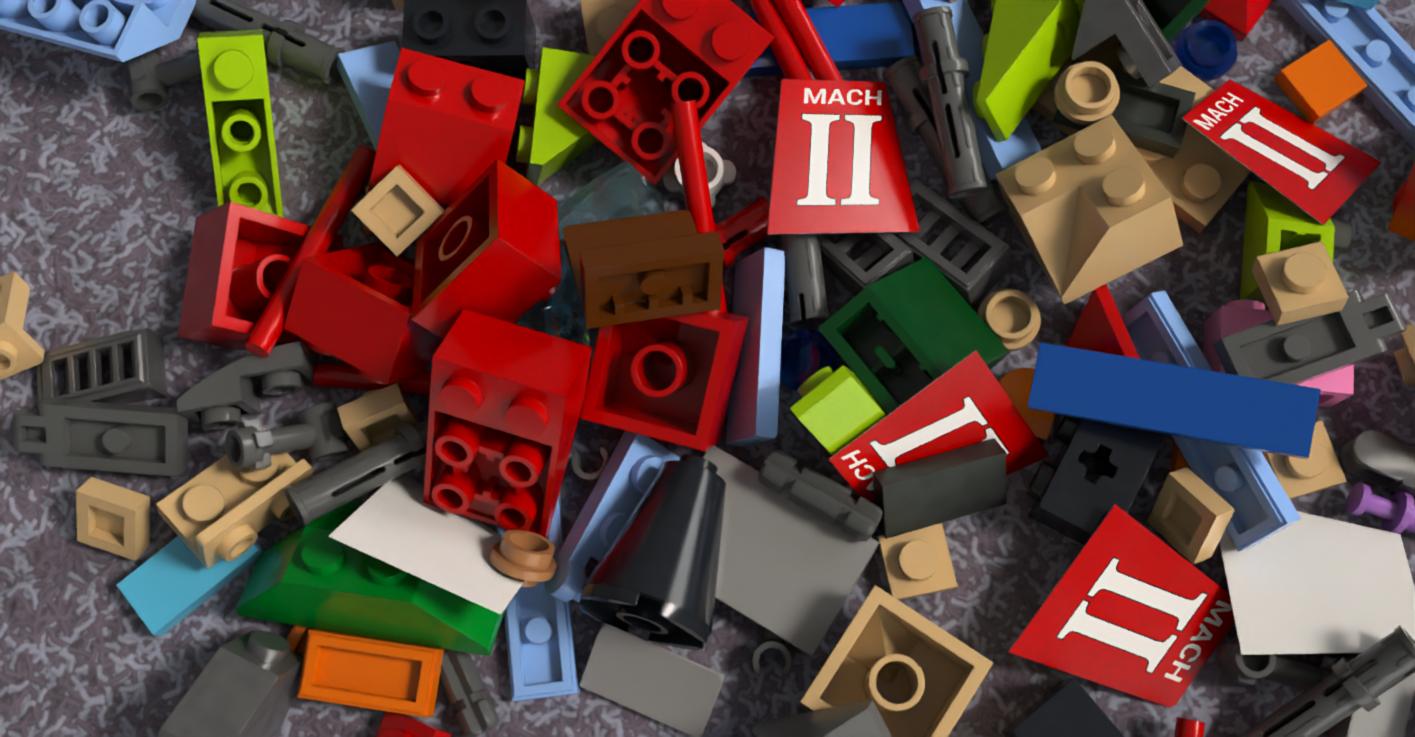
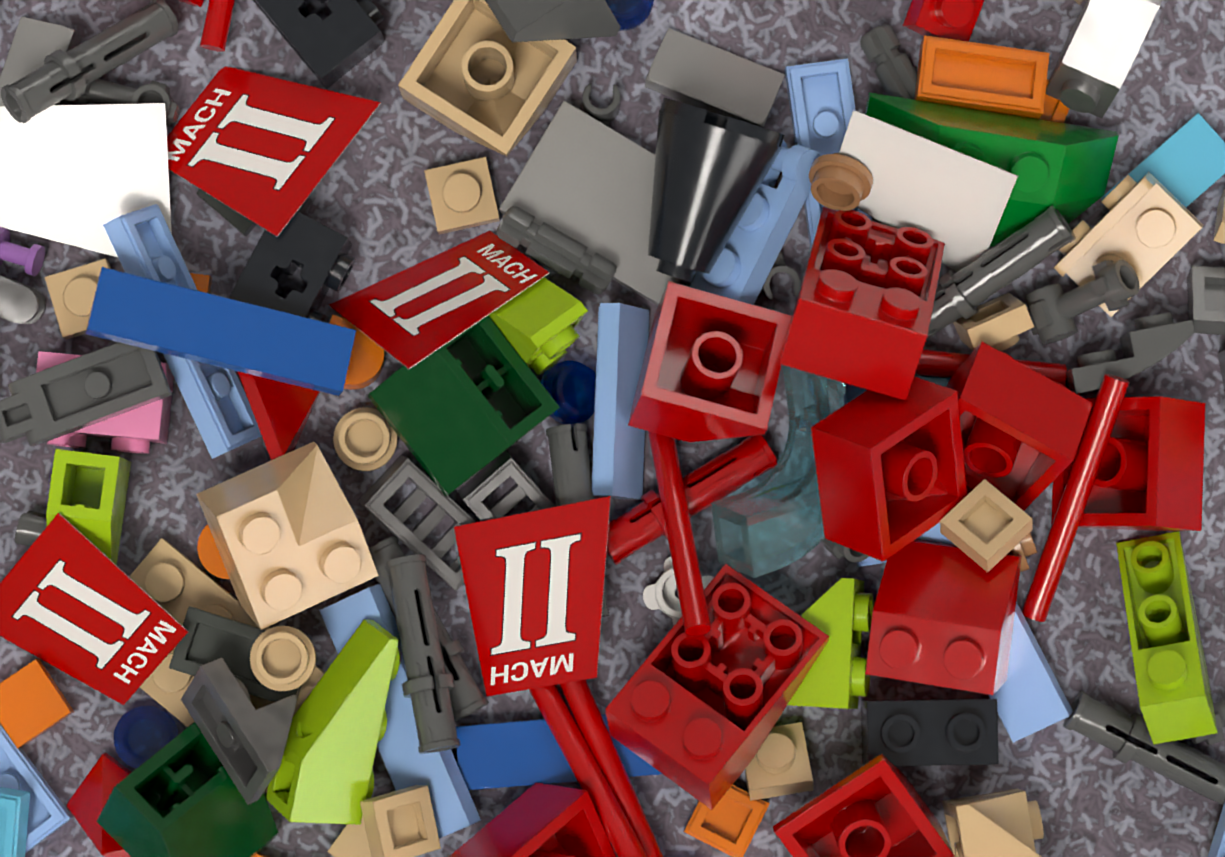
camera: 170 degrees right, 10 degrees up
reddish brown bracket [563,210,724,329] -> none
pearl dark grey tile [873,438,1006,539] -> none
tan plate [1147,467,1235,565] -> none
tan plate [1251,241,1349,326] -> none

